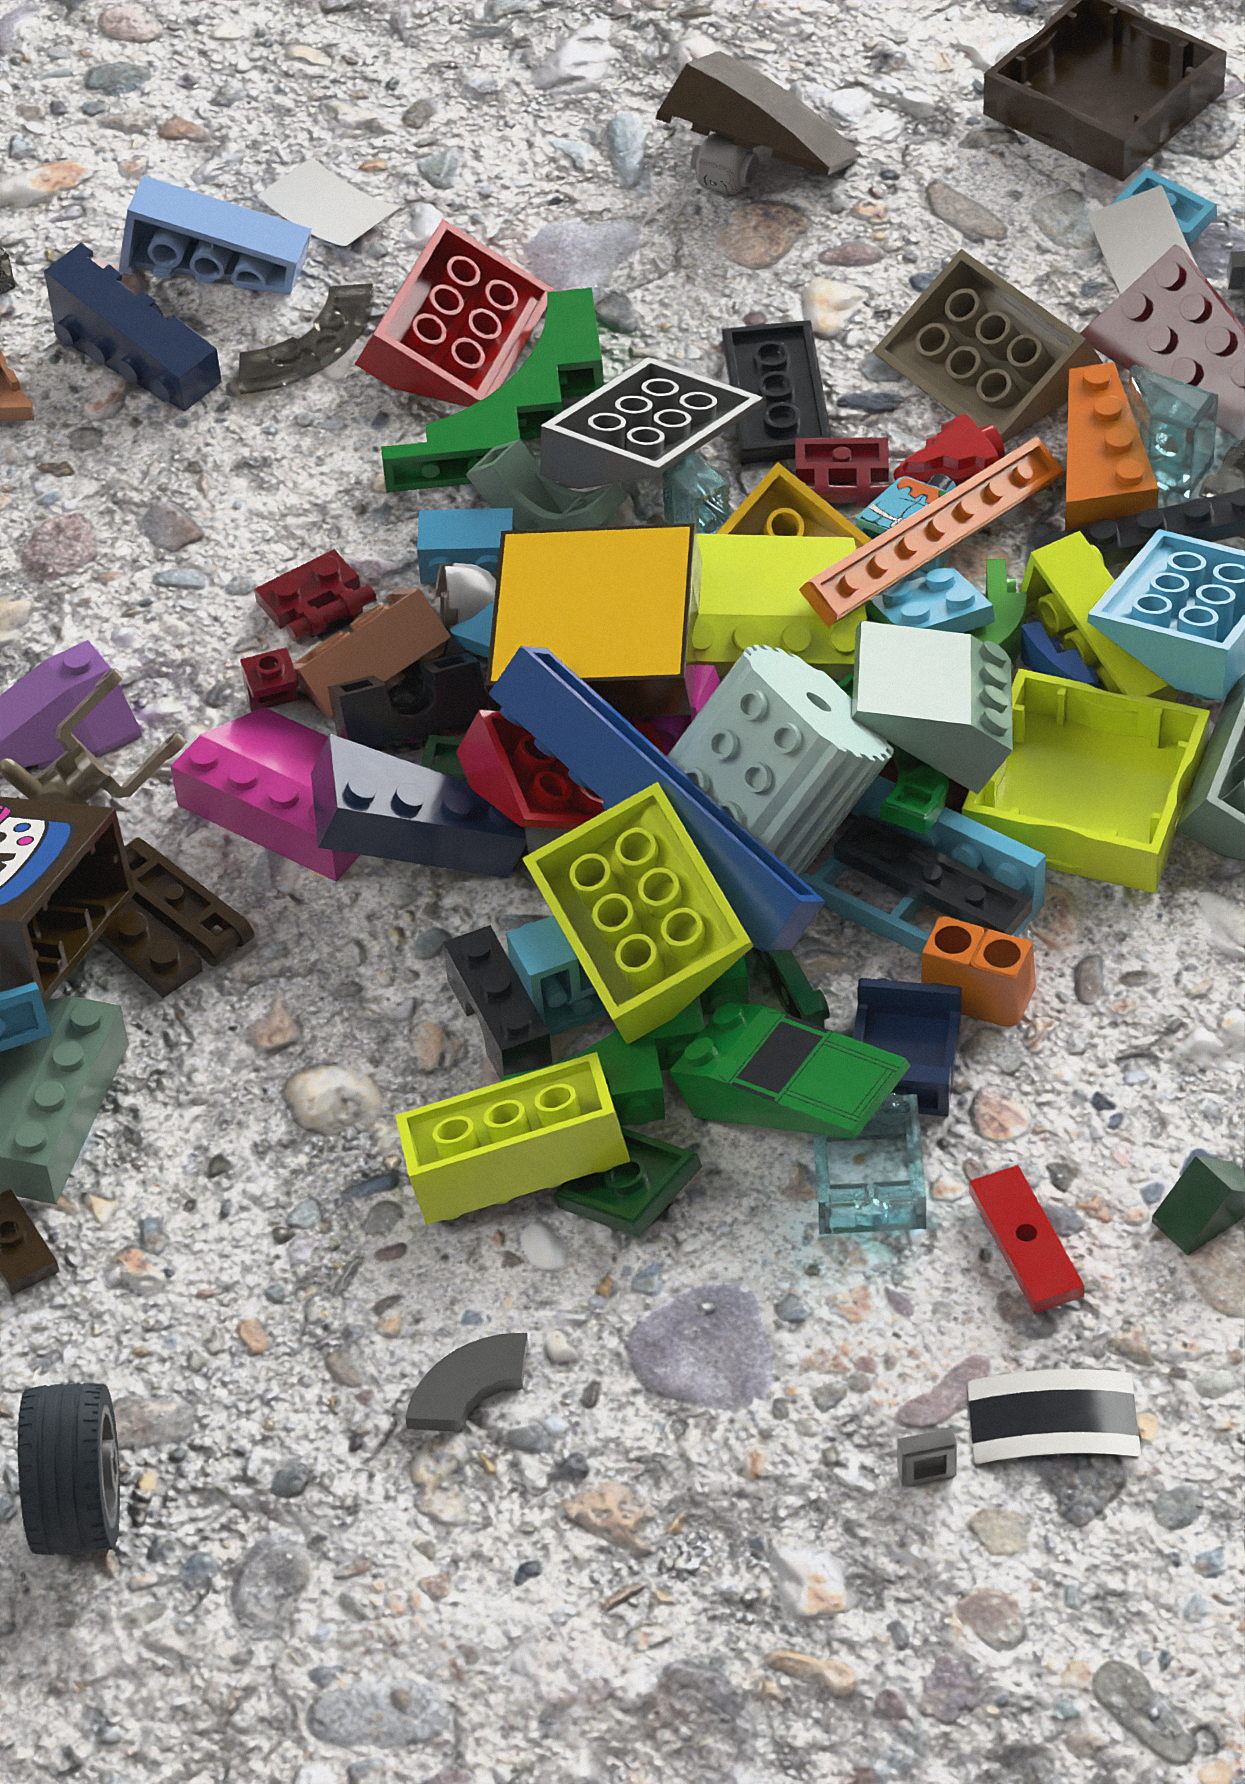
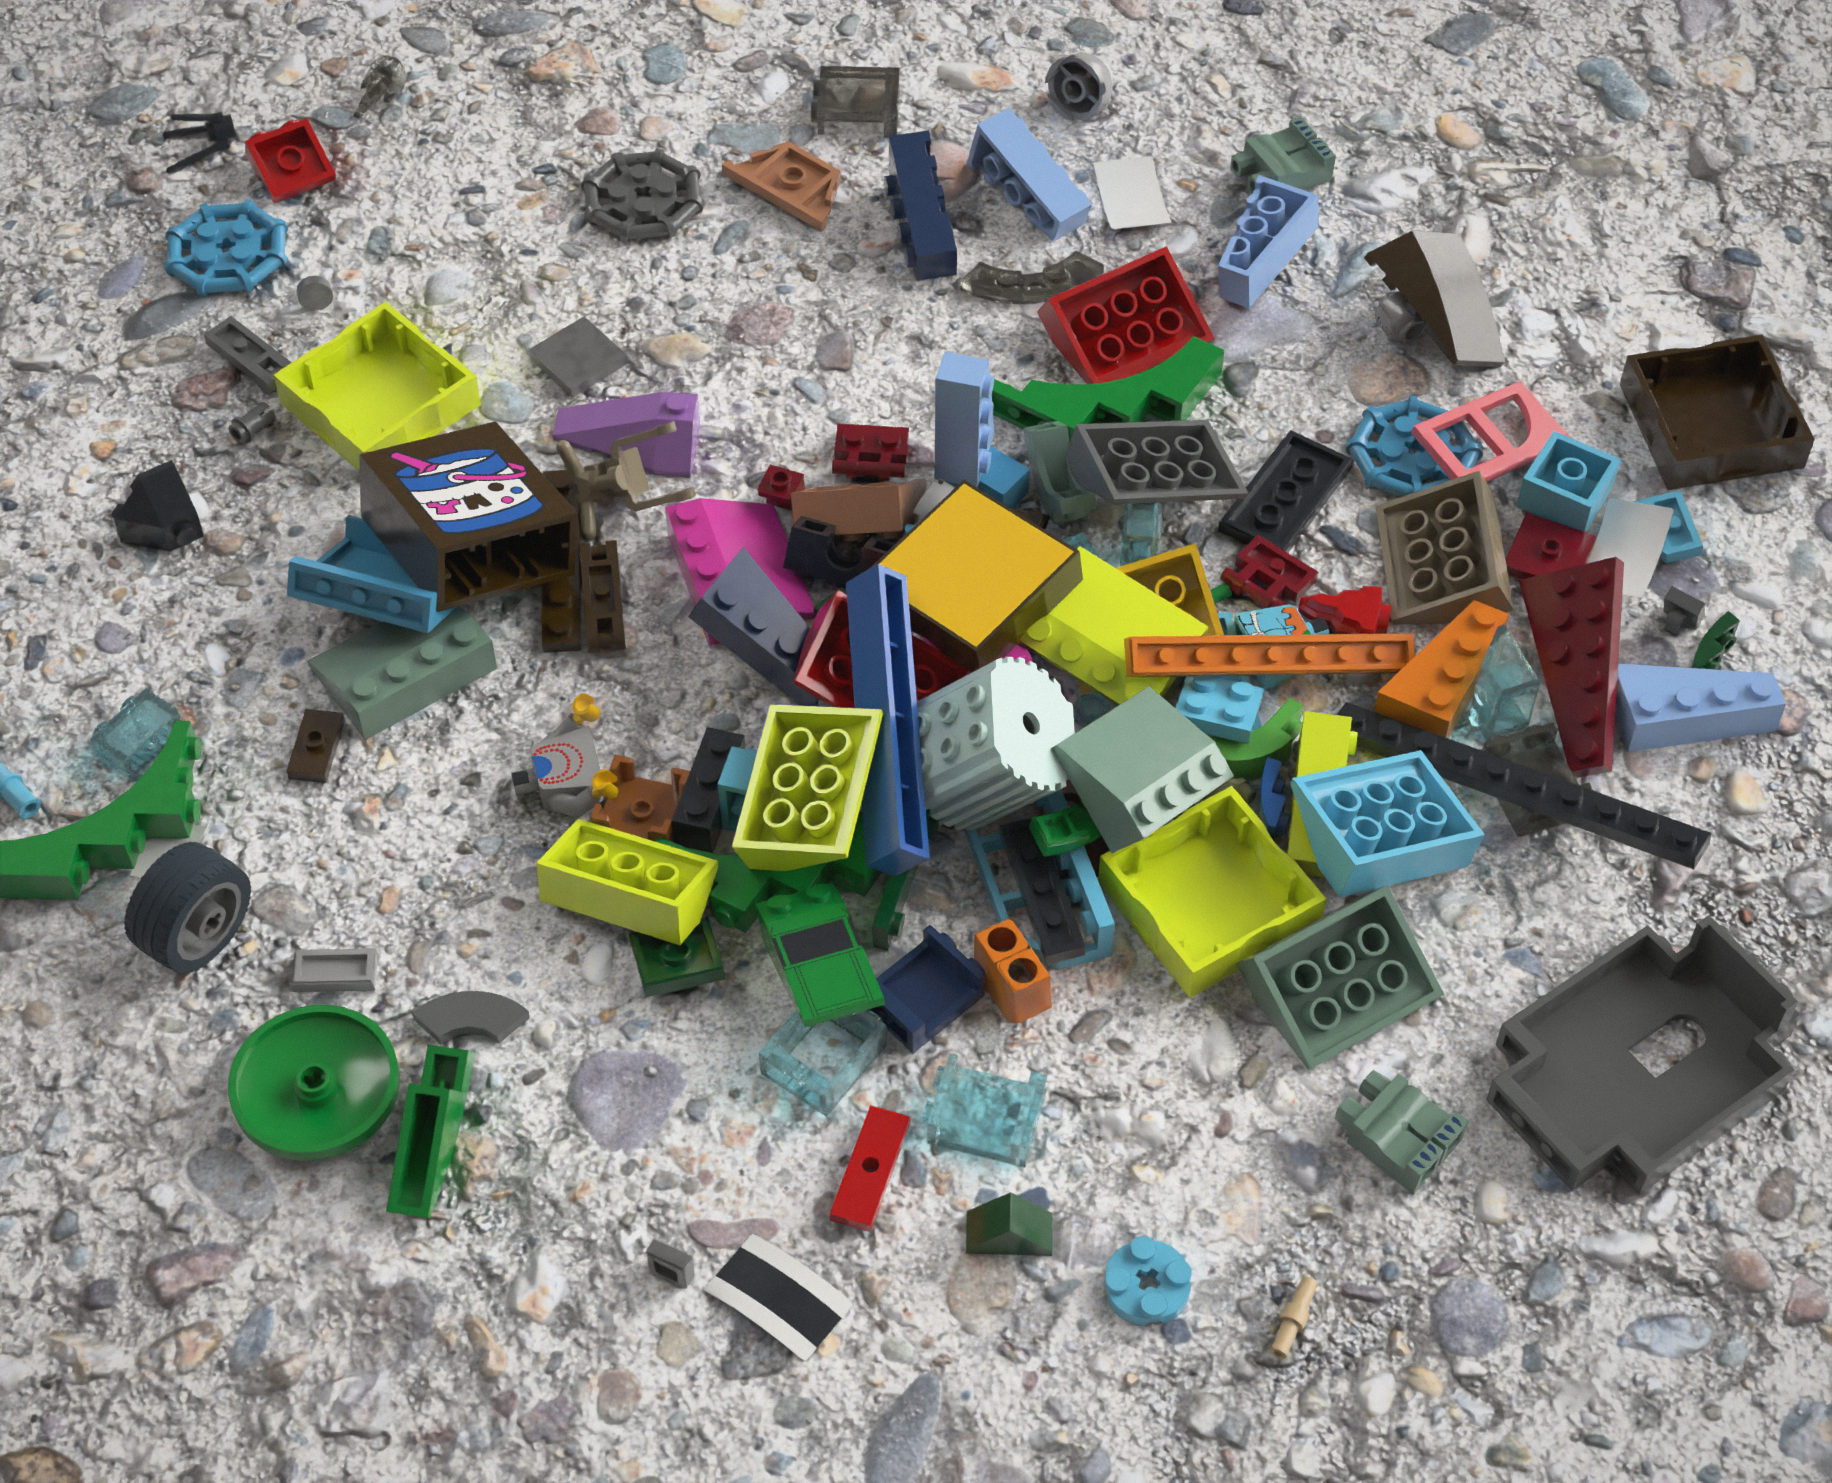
camera: 35 degrees right, 5 degrees up
none -> green dish [228,1005,400,1161]
none -> light grey tile [291,948,379,992]
none -> green slope [386,1044,476,1218]
none -> light grey torso [511,693,618,817]
none -> dark orange panel [590,754,690,843]
none -> clear light blue panel [921,1053,1048,1168]
none -> light blue wedge [934,351,994,487]
none -> light grey cylinder [1045,52,1112,121]
none -> light blue wedge [1218,175,1319,308]
none -> sand green hips [1230,116,1336,194]
none -> dark azure plate [1346,396,1483,497]
none -> coral window [1411,381,1571,482]
none -> dark red plate [1505,512,1597,579]
none -> medium azure brick [1516,431,1621,532]

